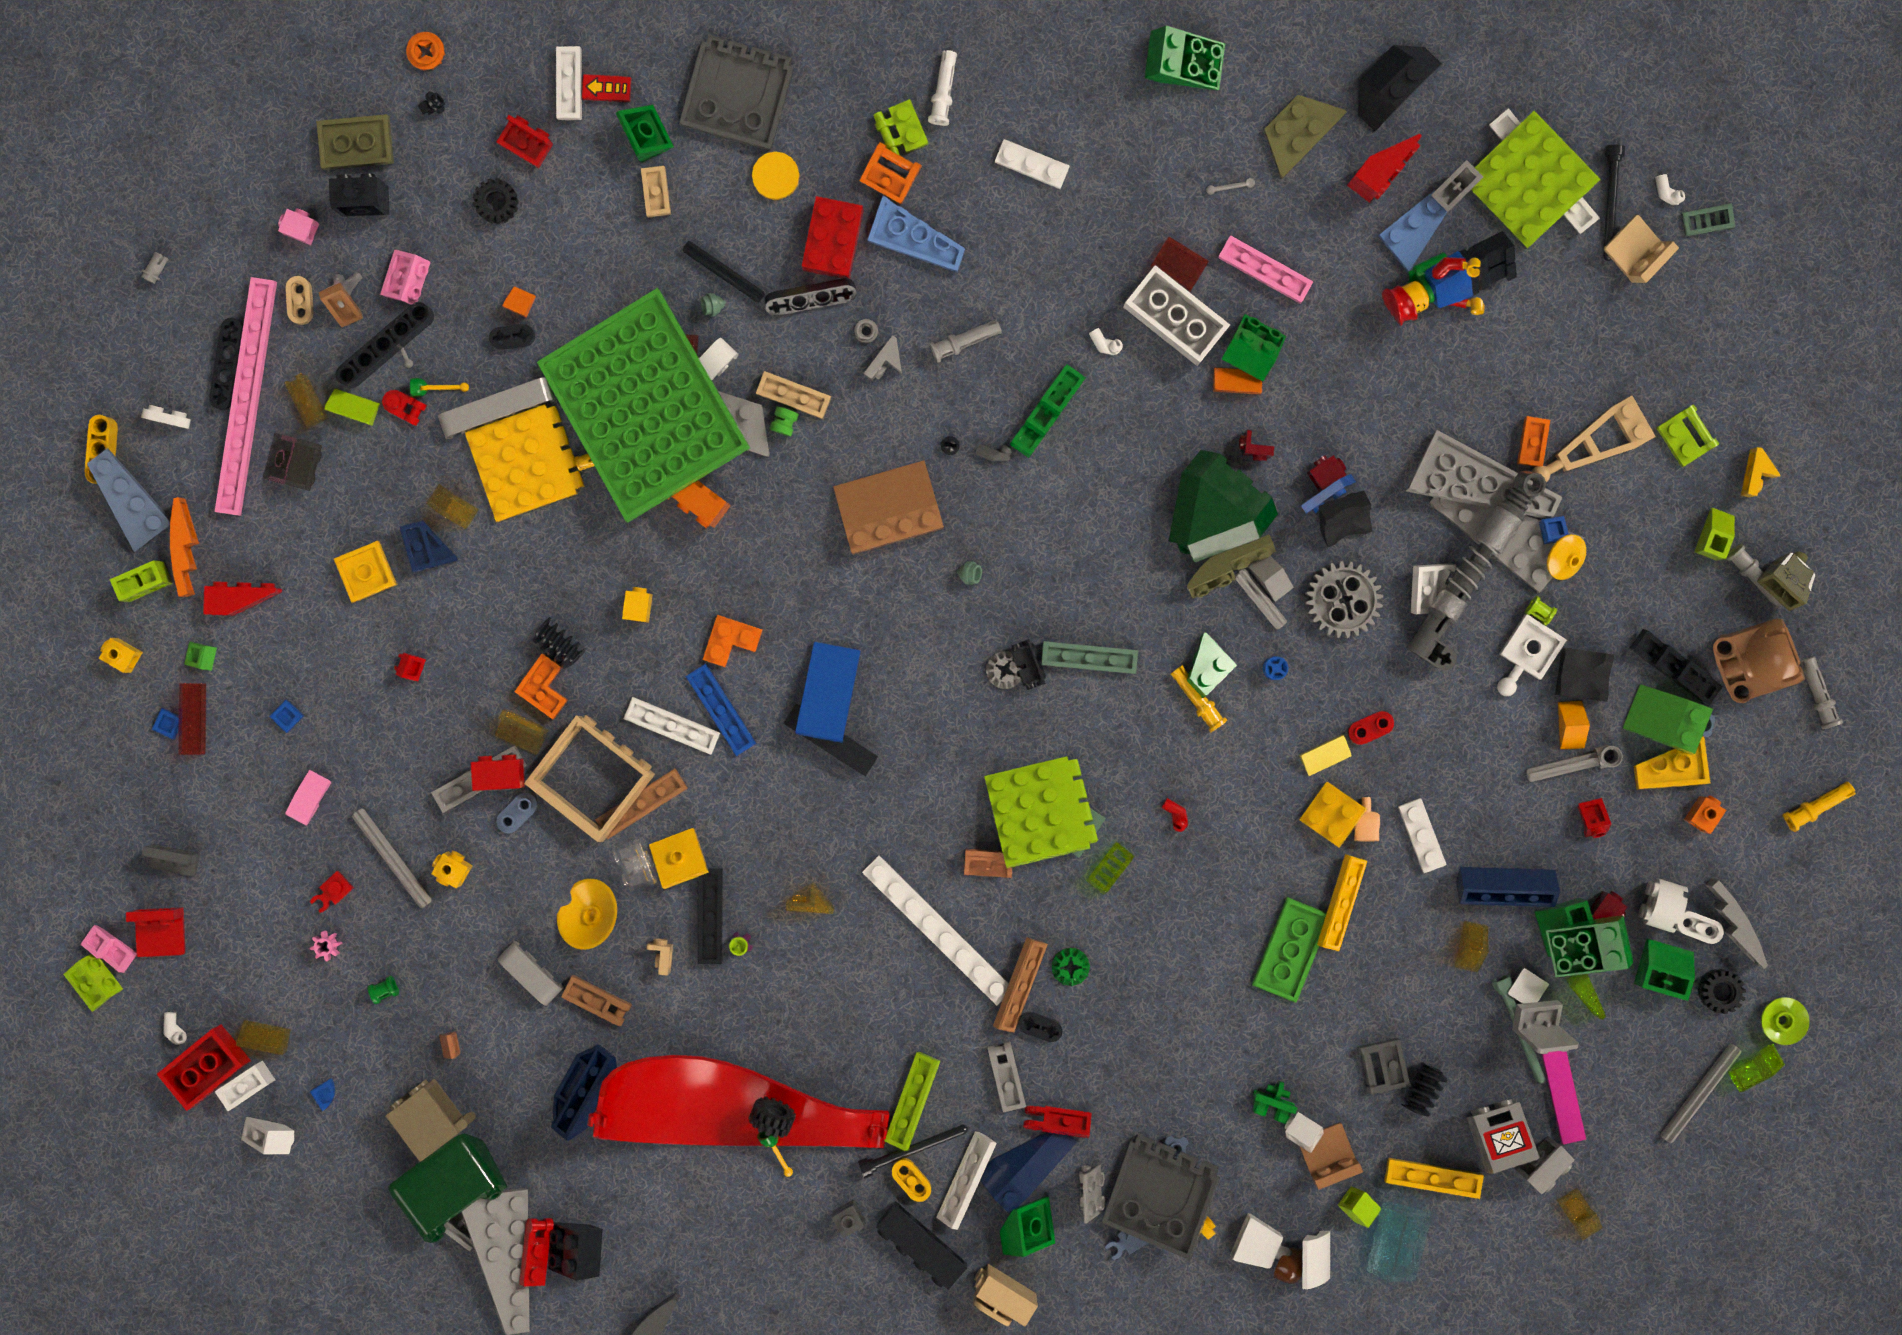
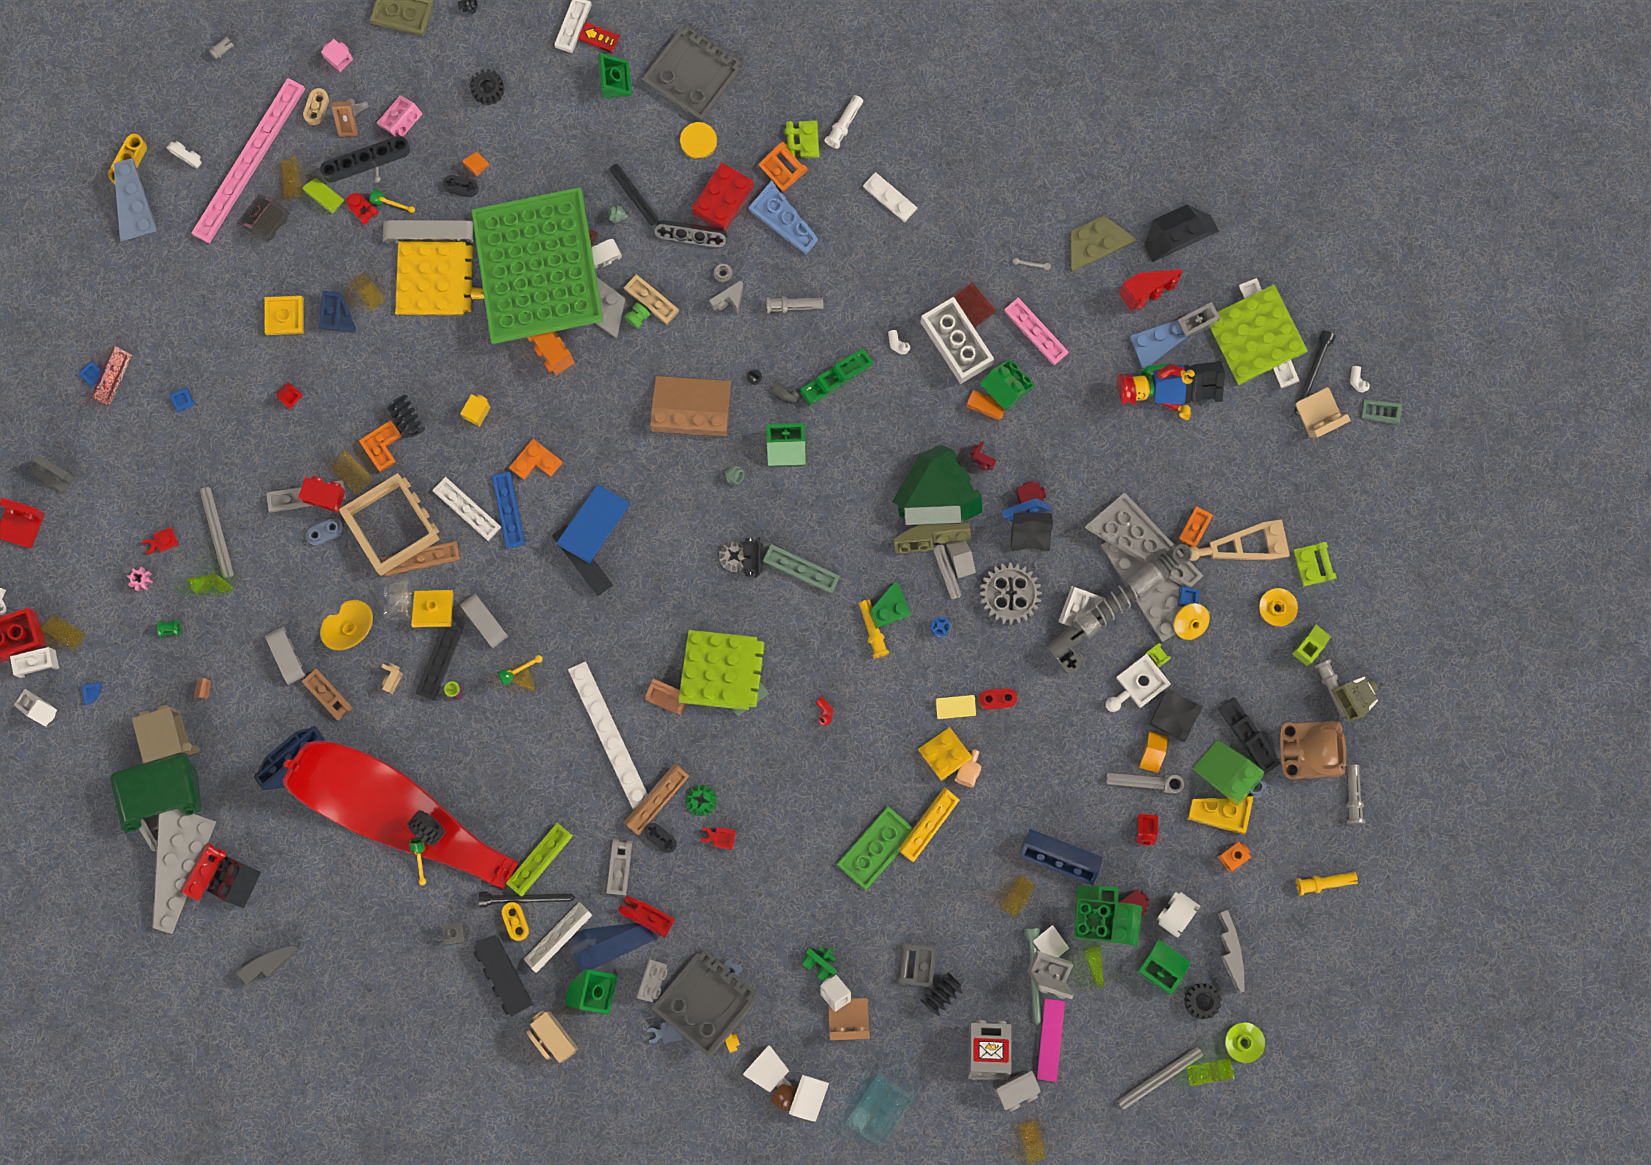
camera: 20 degrees right, 10 degrees down
yellow brick [99,638,143,673] -> none
lime brick [110,560,173,602] -> none
orange slope [170,497,199,597] -> none
bright green slope [185,642,217,671] -> none
red slope [203,581,282,616] -> none
black beam [209,318,243,410] -> none
bright pink slope [285,770,331,826] -> none
black hinge [329,173,390,217] -> none
yellow brick [431,851,473,888] -> none
red bracket [497,115,553,169] -> none
tan plate [641,166,671,218] -> none
clear neon green slope [1086,842,1135,895] -> none
green slope [1144,26,1225,90] -> none
lime panel [1338,1186,1381,1228] -> none
yellow plate [1384,1158,1484,1199] -> none
white plate [1398,798,1446,873] -> none
white plate [1675,911,1724,944] -> none
yellow slope [1741,447,1780,497] -> none
none -> clear neon green slope [186,574,235,595]
none -> light grey beam [460,593,508,648]
none -> hinge [497,655,543,686]
none -> red plate [700,827,736,850]
none -> slope [766,423,806,467]
none -> yellow dish [1259,588,1298,627]

